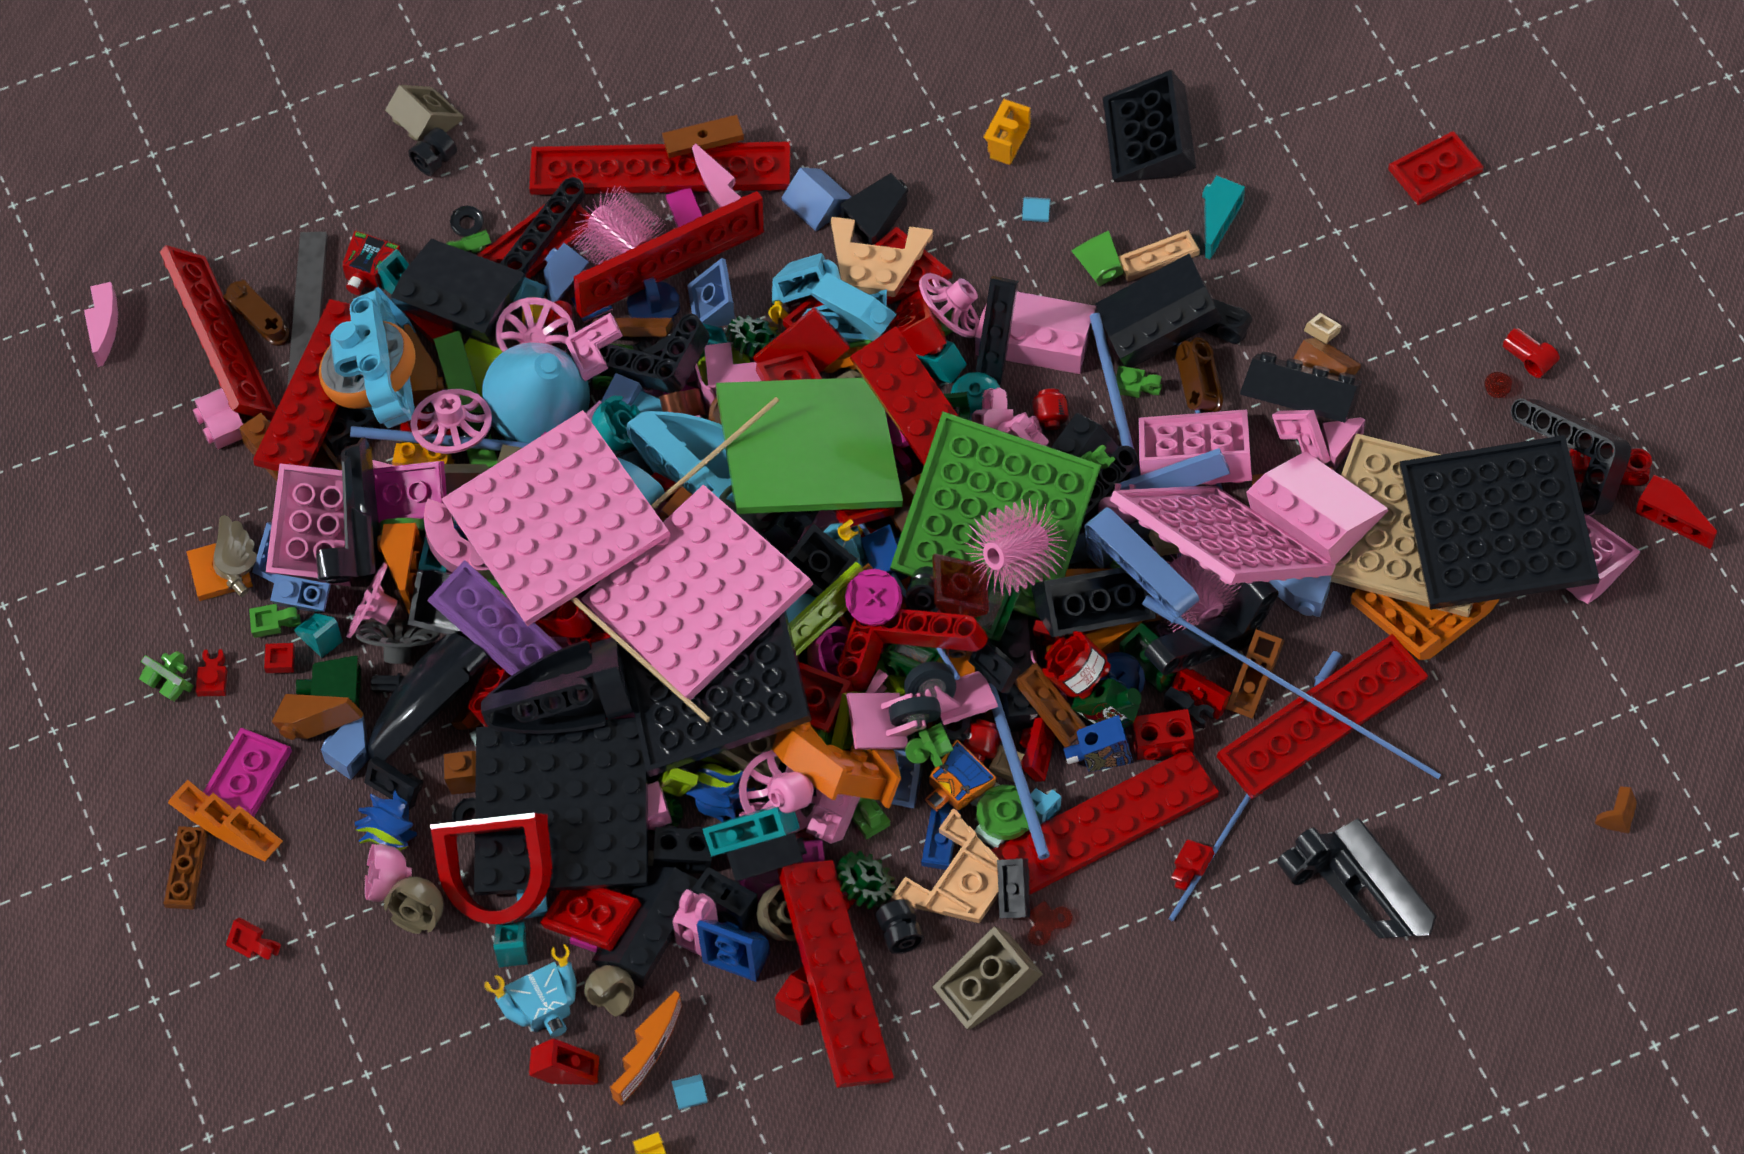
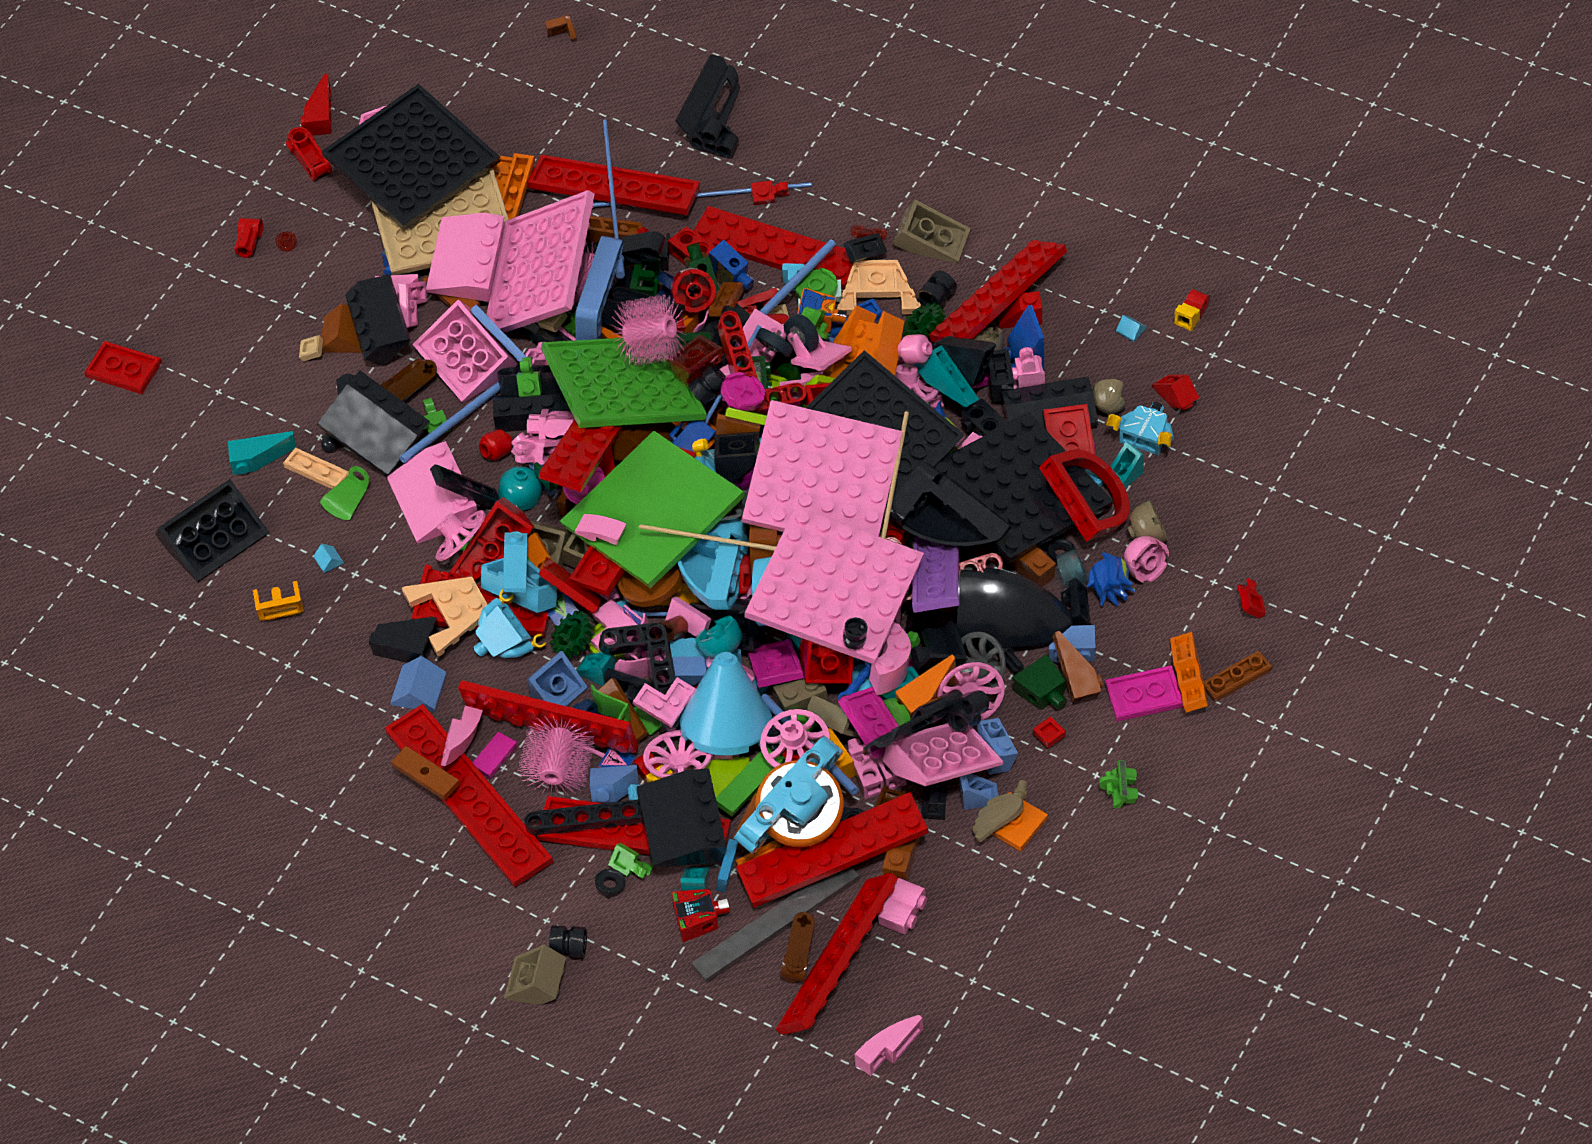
camera: 125 degrees left, 5 degrees down
red plate [196,649,228,697] -> none
bright green plate [249,604,301,638] -> none
teal slope [294,613,343,658] -> none
orange slope [610,990,682,1106] -> none
black beam [1511,398,1631,515] -> none
none -> bright pink slope [575,514,626,545]
none -> bright green piece [591,685,631,722]
none -> black wheel [843,617,868,650]
none -> clear light blue hair [1056,549,1087,586]

